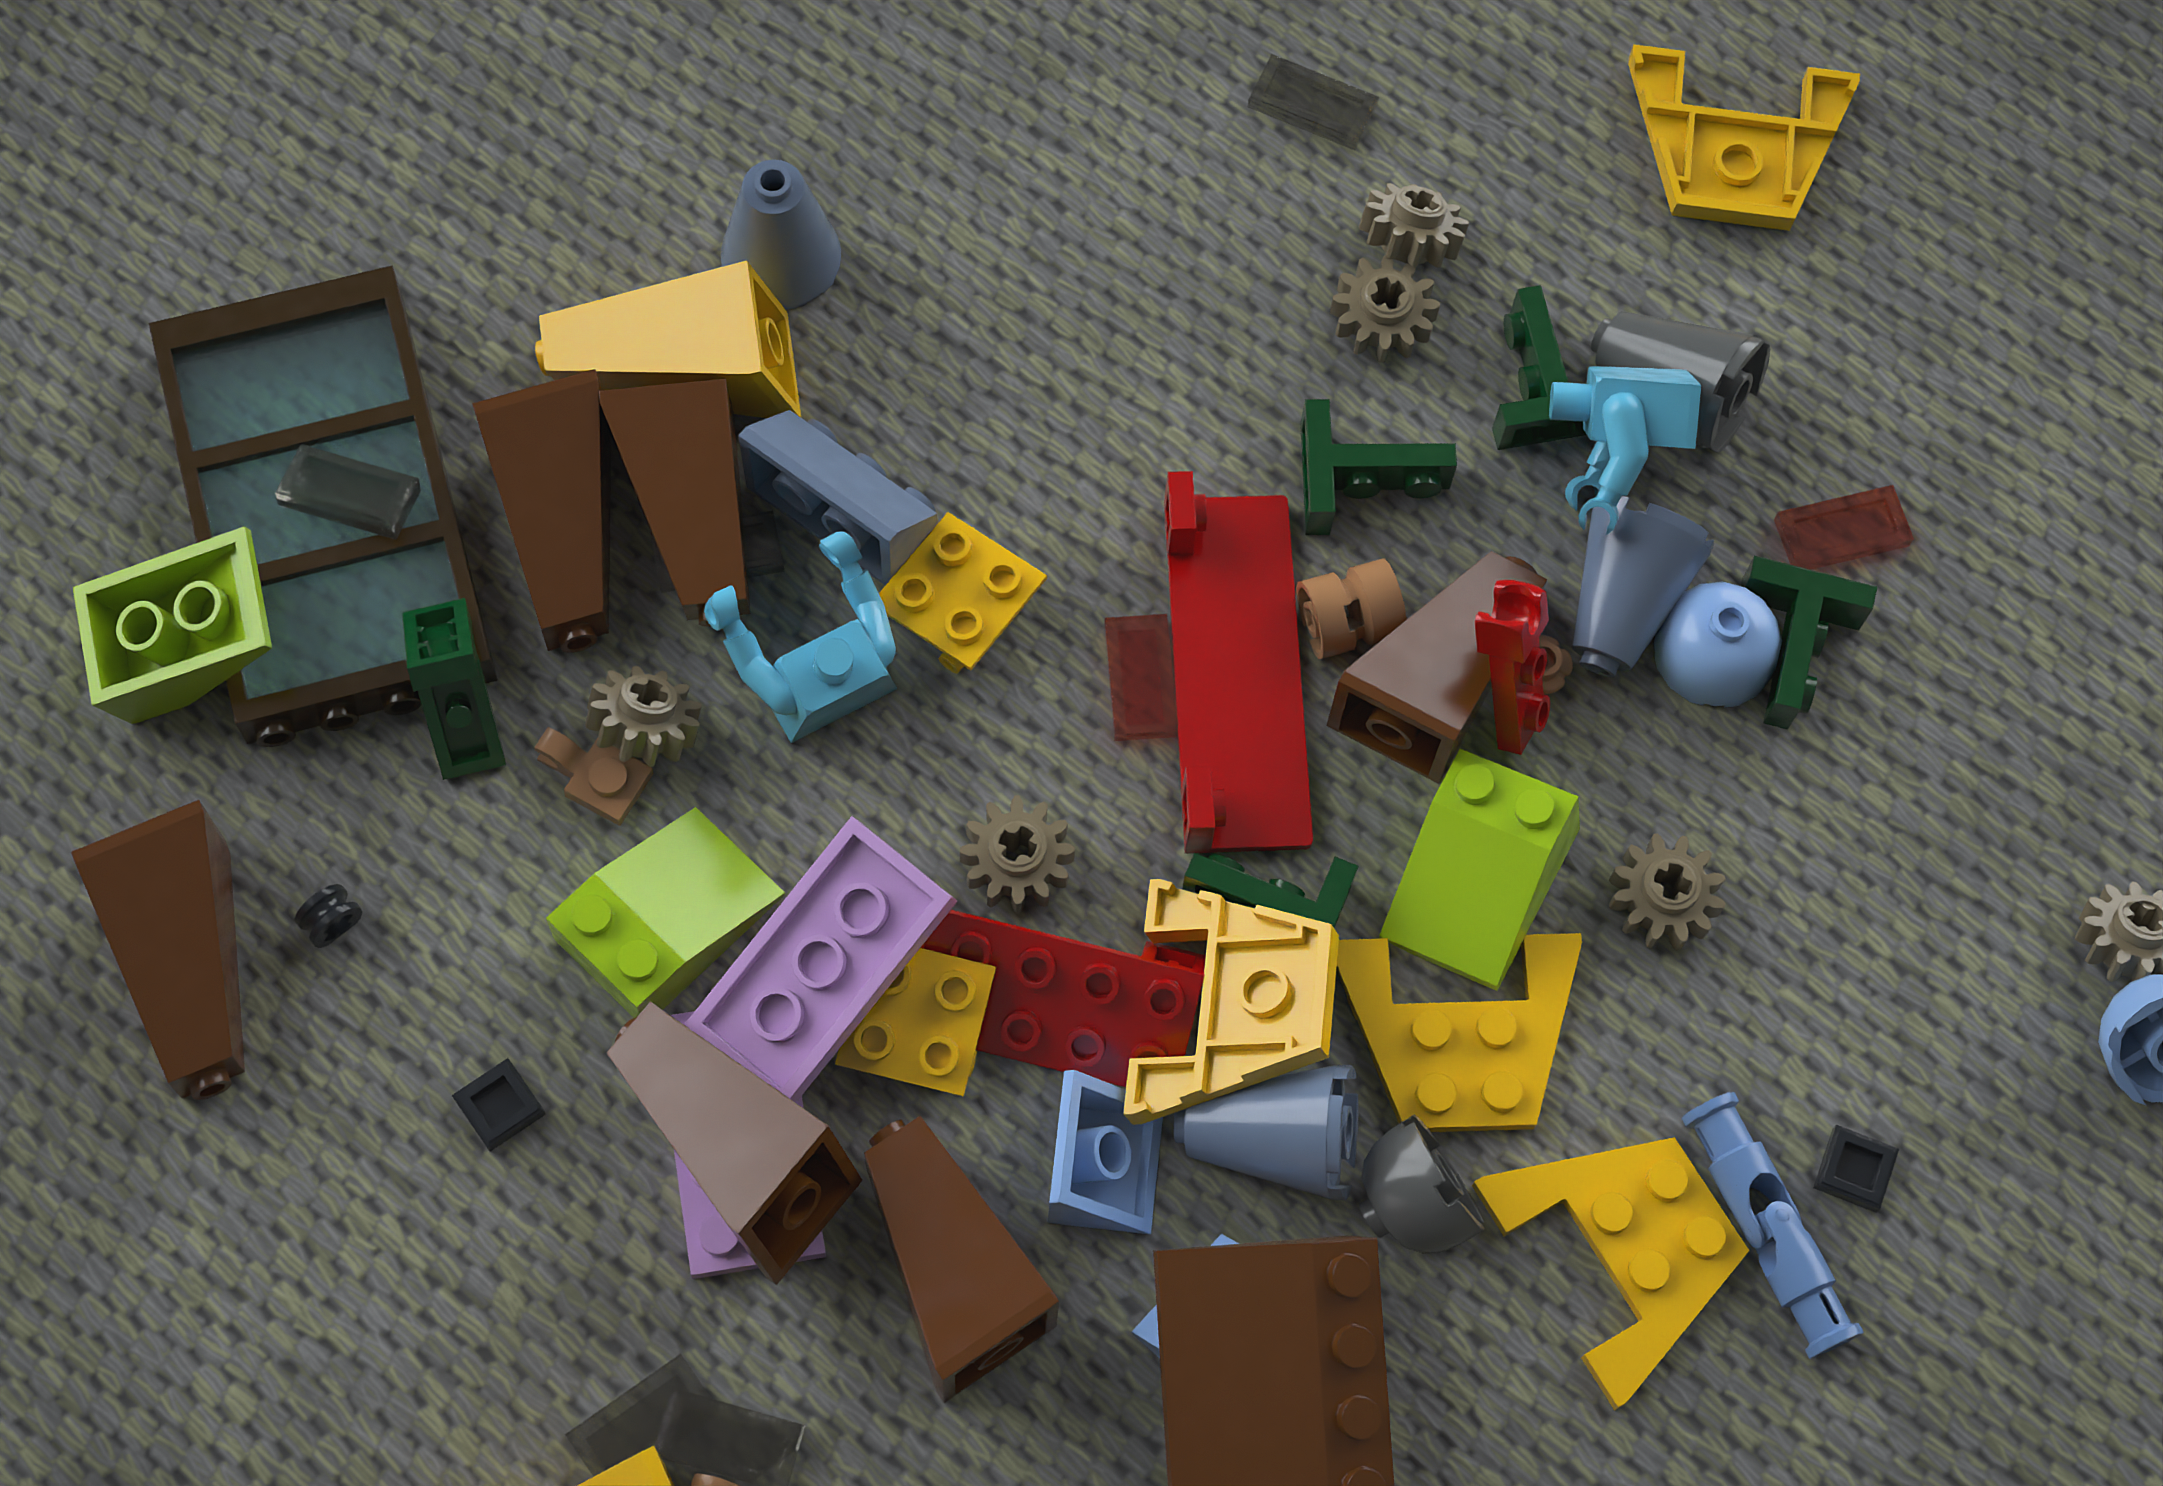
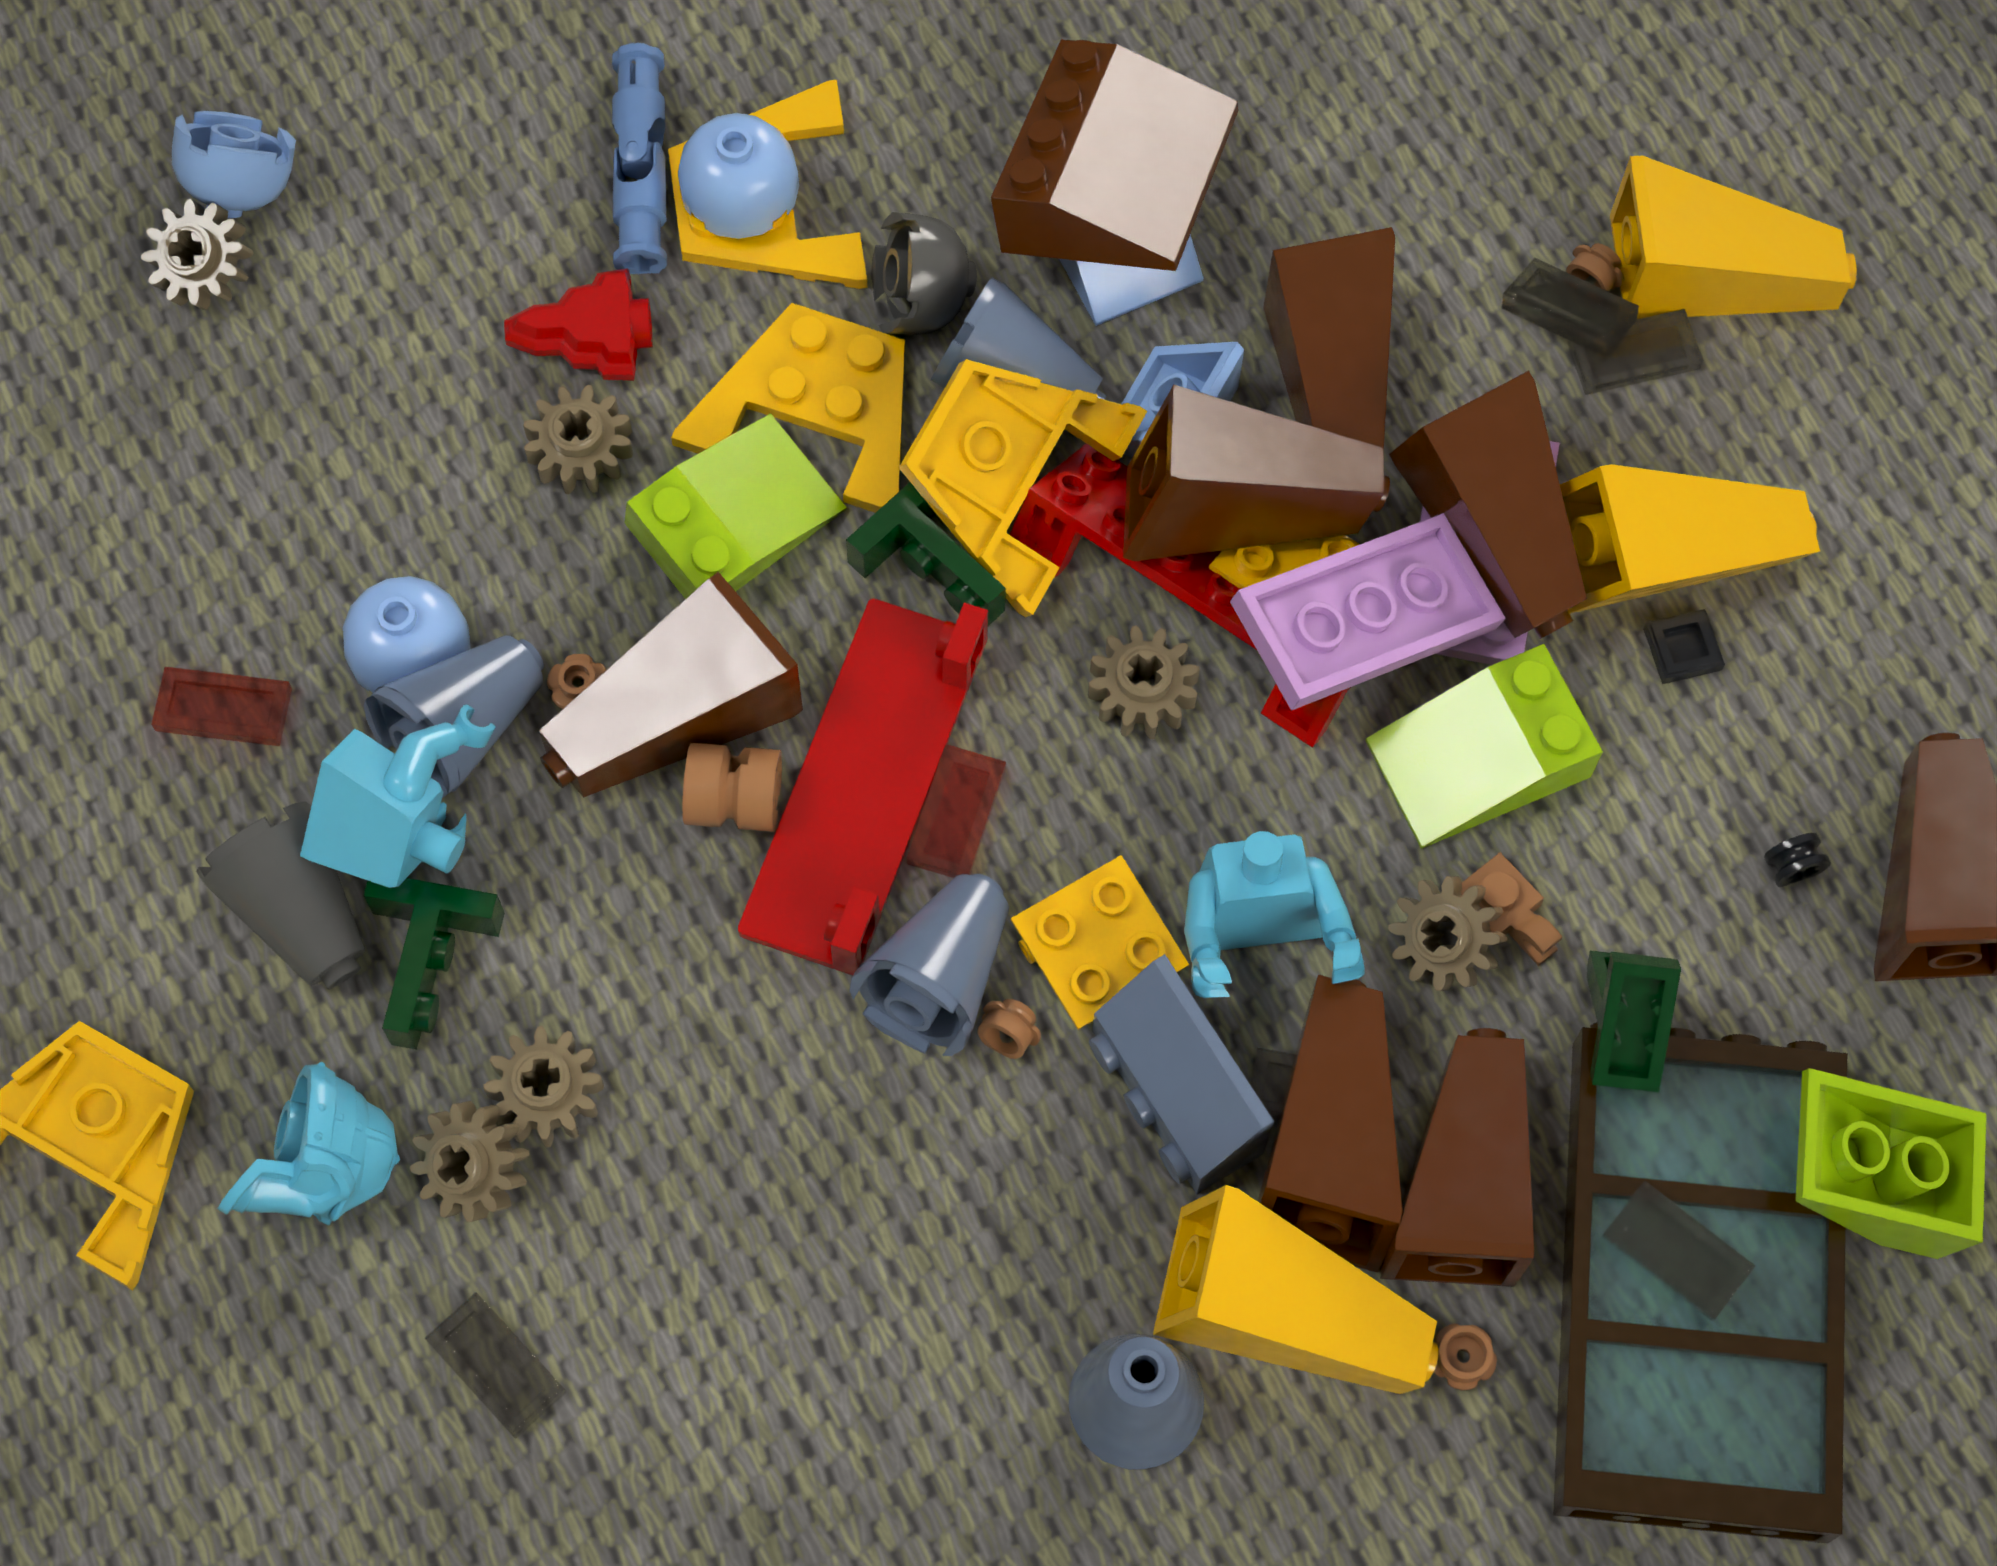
camera: 155 degrees left, 0 degrees up
dark green bracket [1300,399,1457,535] -> none
red plate [1475,580,1550,755] -> none
dark green bracket [1741,555,1877,730] -> none
black tile [1813,1125,1899,1213] -> none
none -> medium azure head [217,1062,400,1225]
none -> red rock [504,268,653,381]
none -> light blue cylinder [678,113,799,239]
none -> sand blue cone [849,874,1009,1056]
none -> medium nougat plate [978,999,1041,1059]
none -> reddish brown slope [1123,384,1390,561]
none -> medium nougat plate [1434,1324,1497,1390]
none -> yellow slope [1560,464,1820,614]

